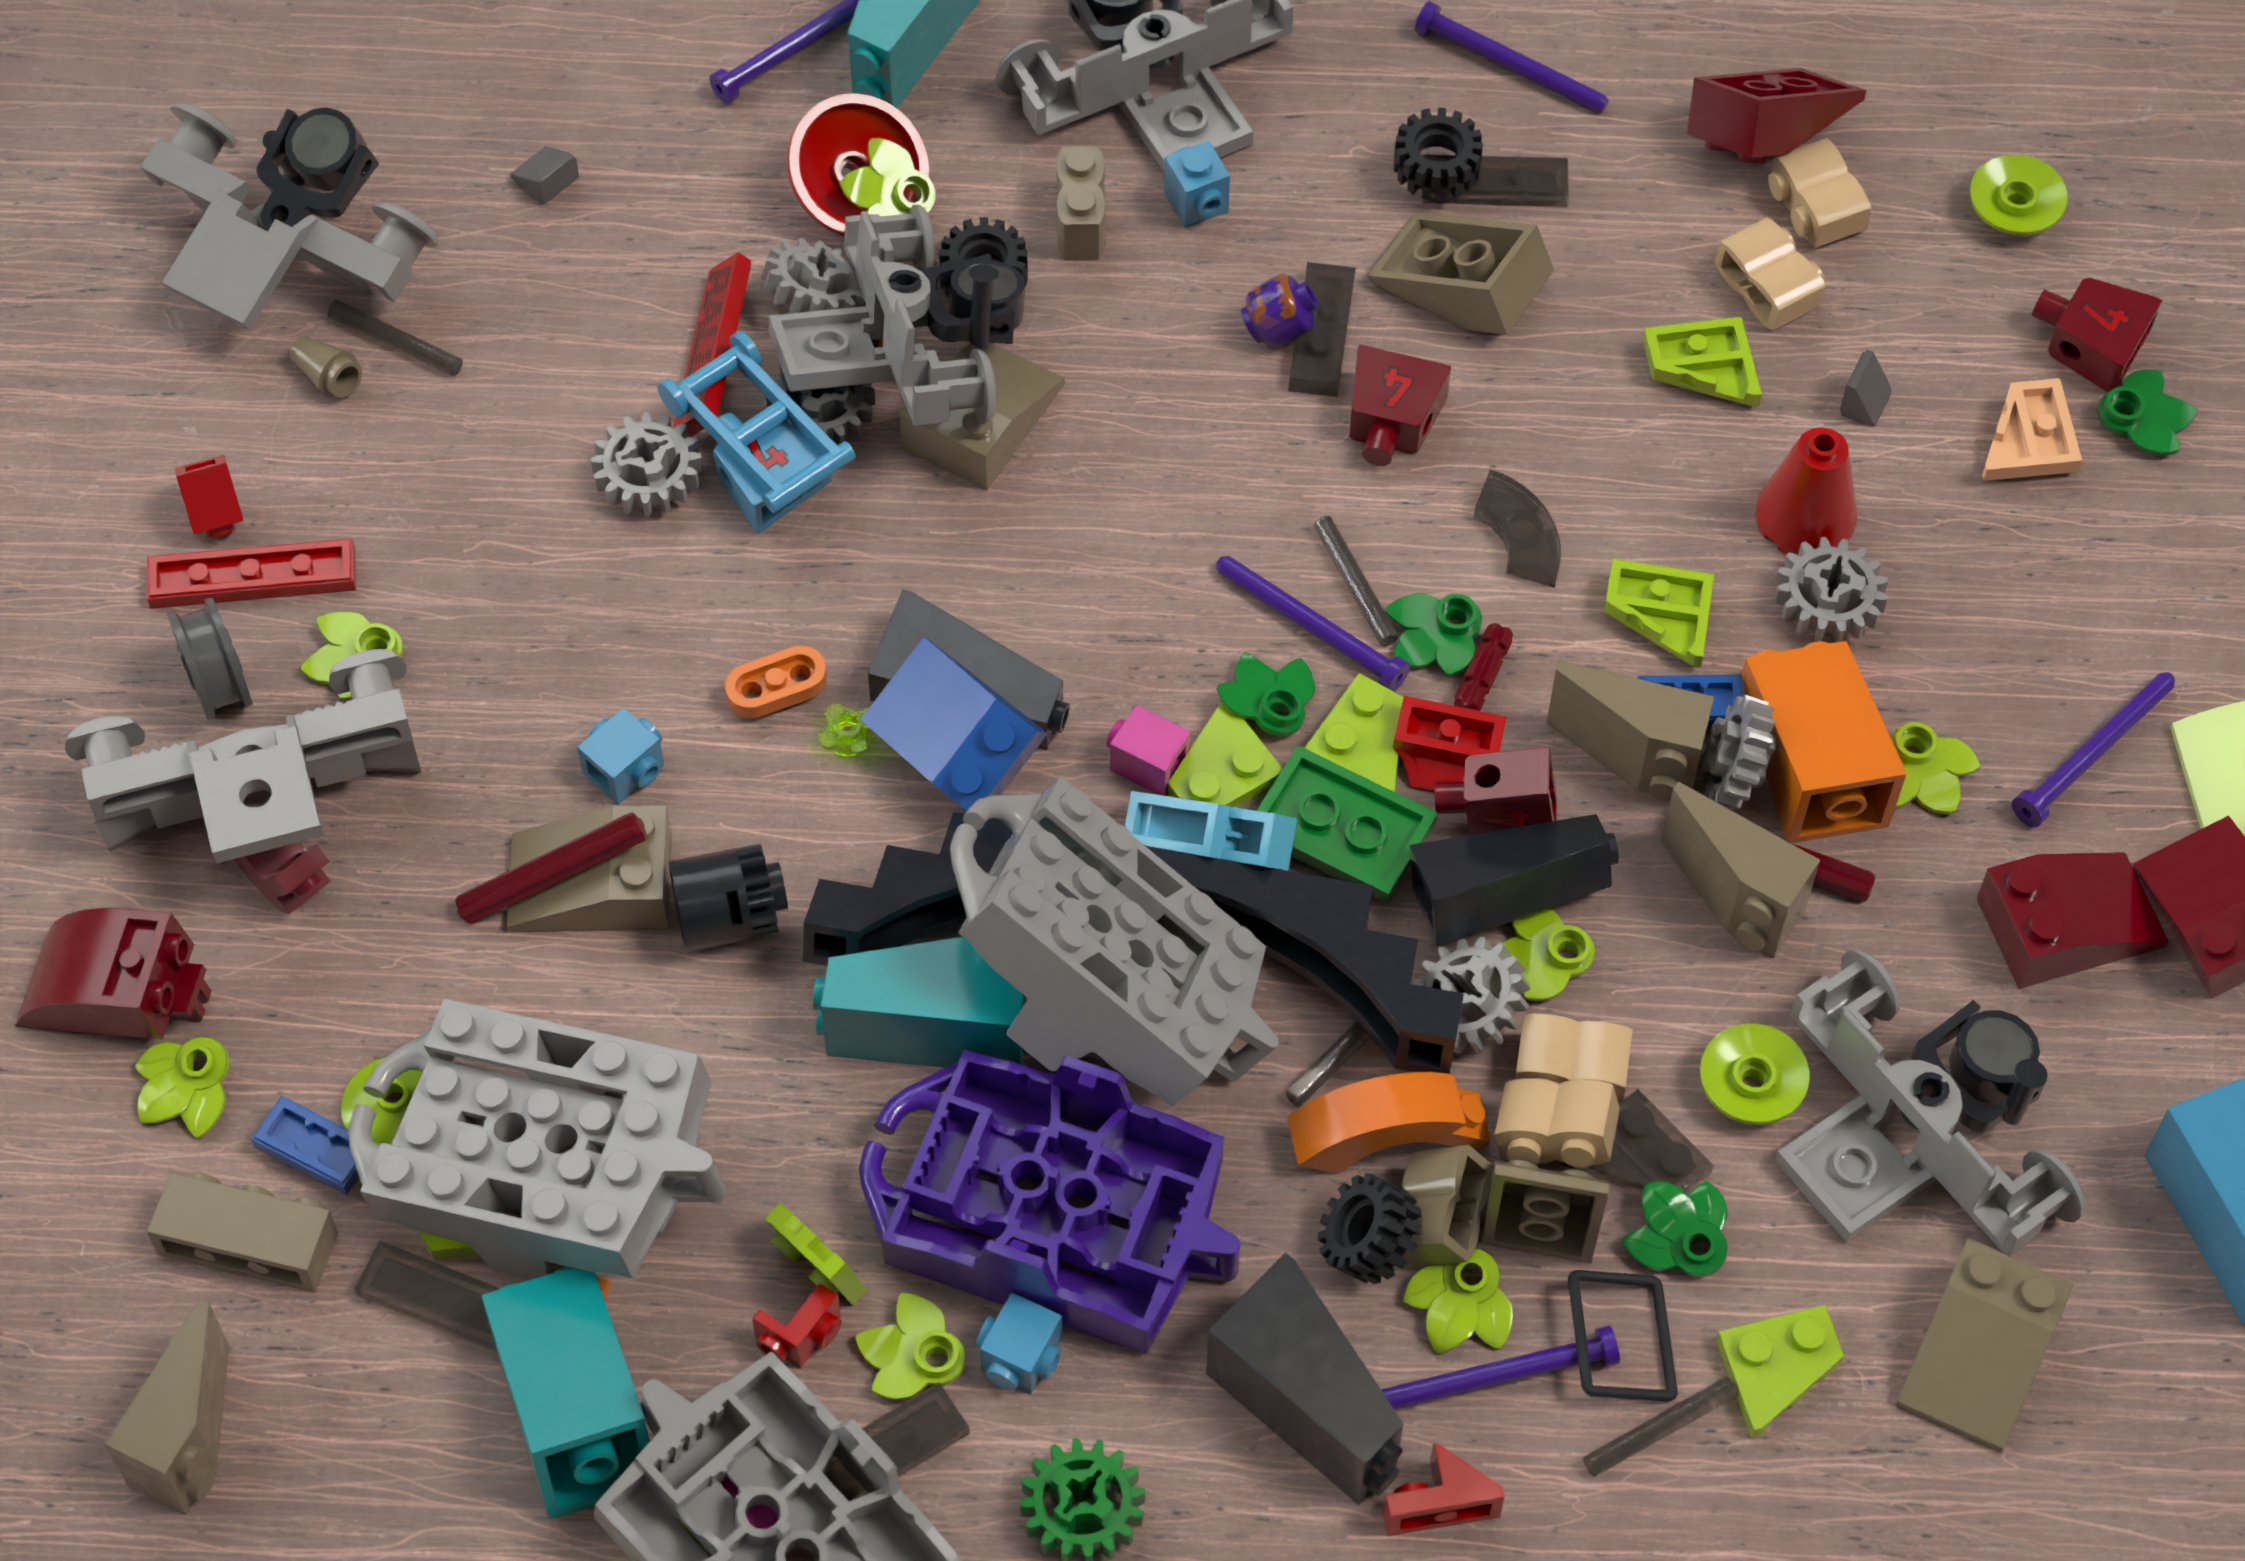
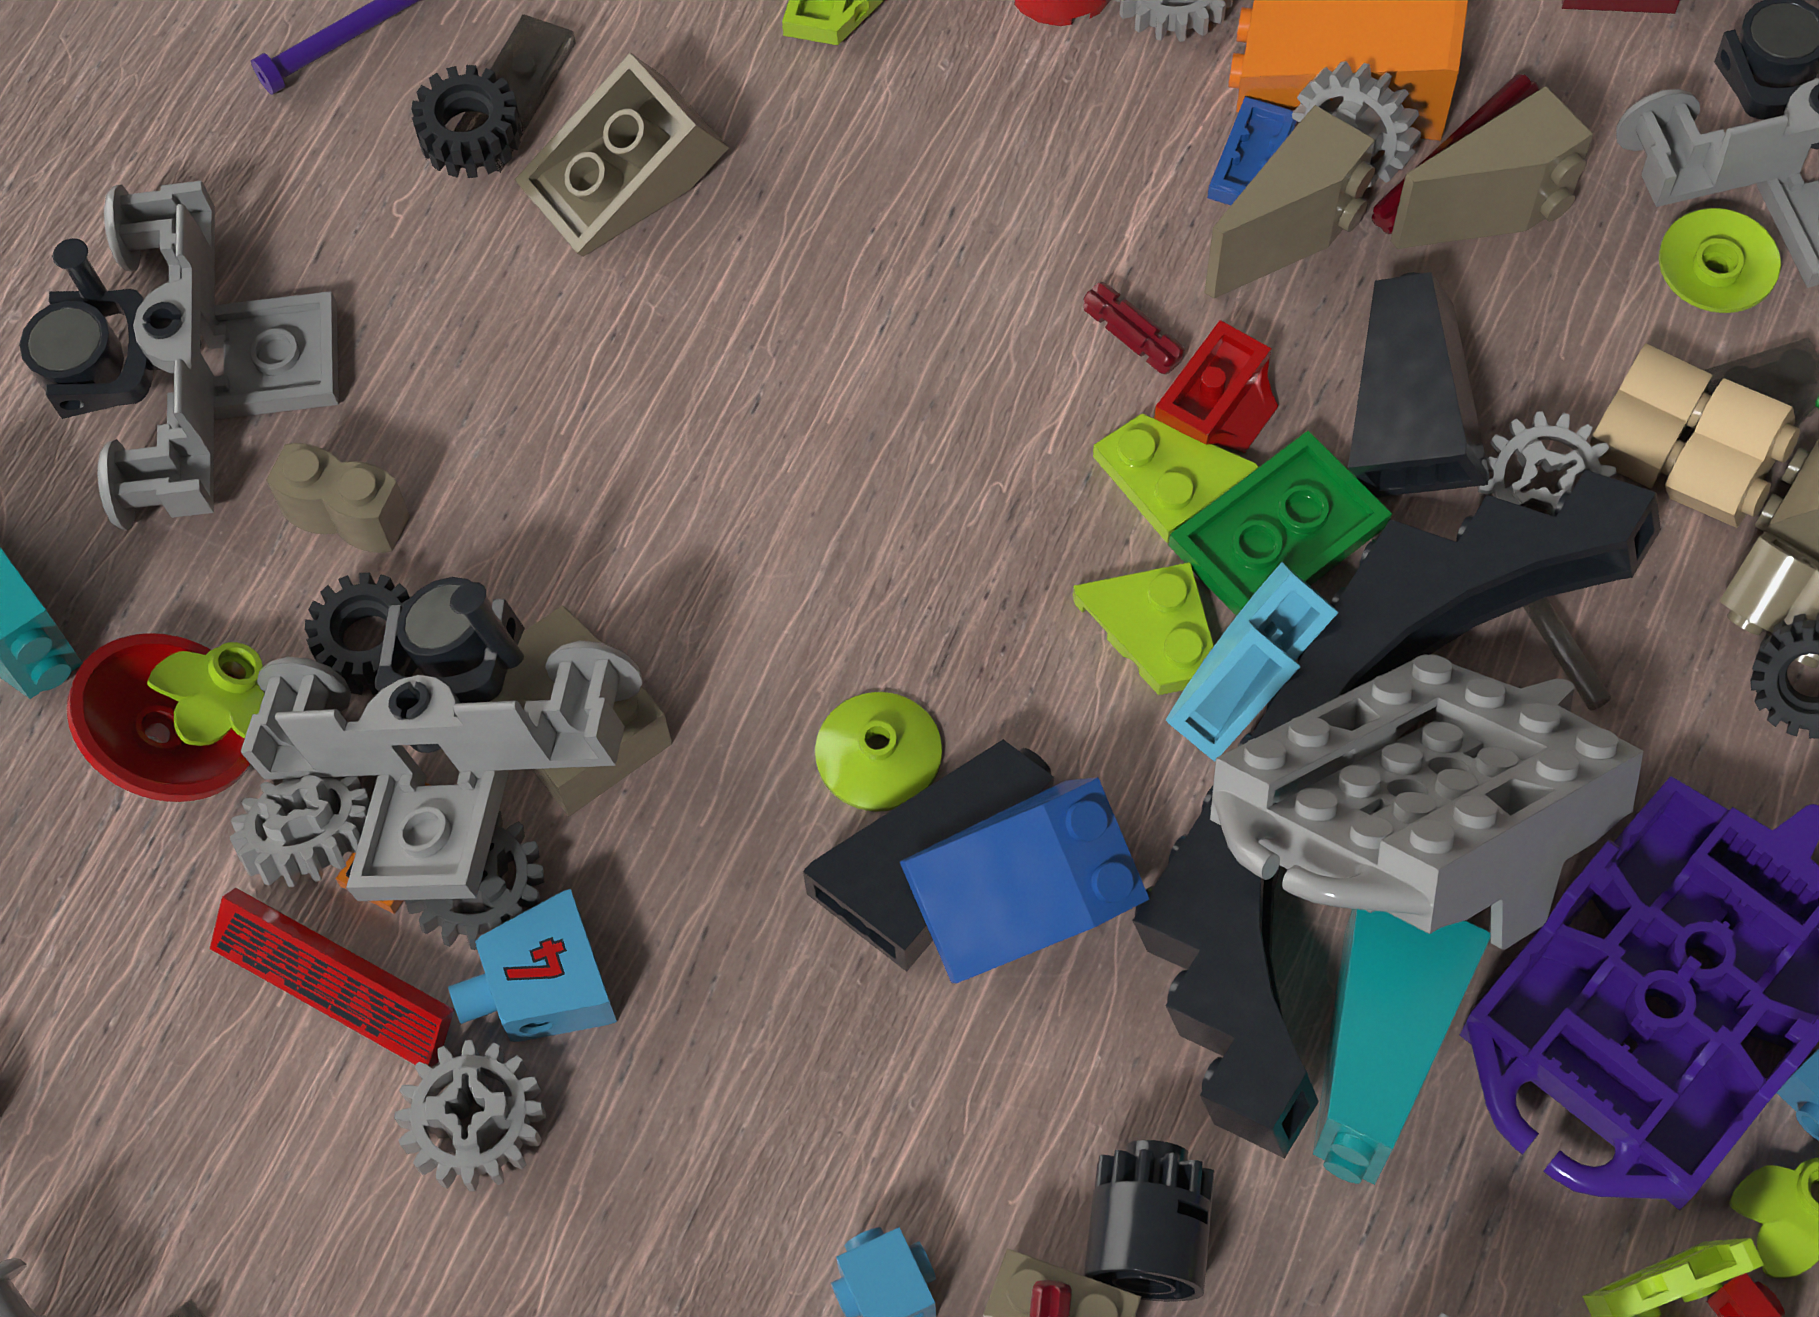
camera: 65 degrees left, 5 degrees up
dark azure piece [657,331,856,513] -> none
orange plate [725,646,827,718] -> none
clear neon green plate [819,703,870,756] -> none
dark pink brick [1106,705,1191,796] -> none
dark azure brick [1164,141,1230,228] -> none
dark purple bar [1216,556,1410,692] -> none
green plate [1216,652,1315,737] -> none
dark purple head [1241,274,1318,347] -> none
orange arch [1287,1072,1491,1174] -> none
clear smoke tile [1288,262,1356,397] -> none
clear smoke bar [1314,516,1399,647] -> none
dark red torso [1349,344,1452,466] -> none
green plate [1386,593,1482,676] -> none
dark red torso [1435,747,1557,835] -> none
clear smoke tile [1473,469,1561,588] -> none
lime plate [1502,908,1595,1001] -> none
lime wing [1604,558,1714,668] -> none
none -> lime dish [815,692,942,812]

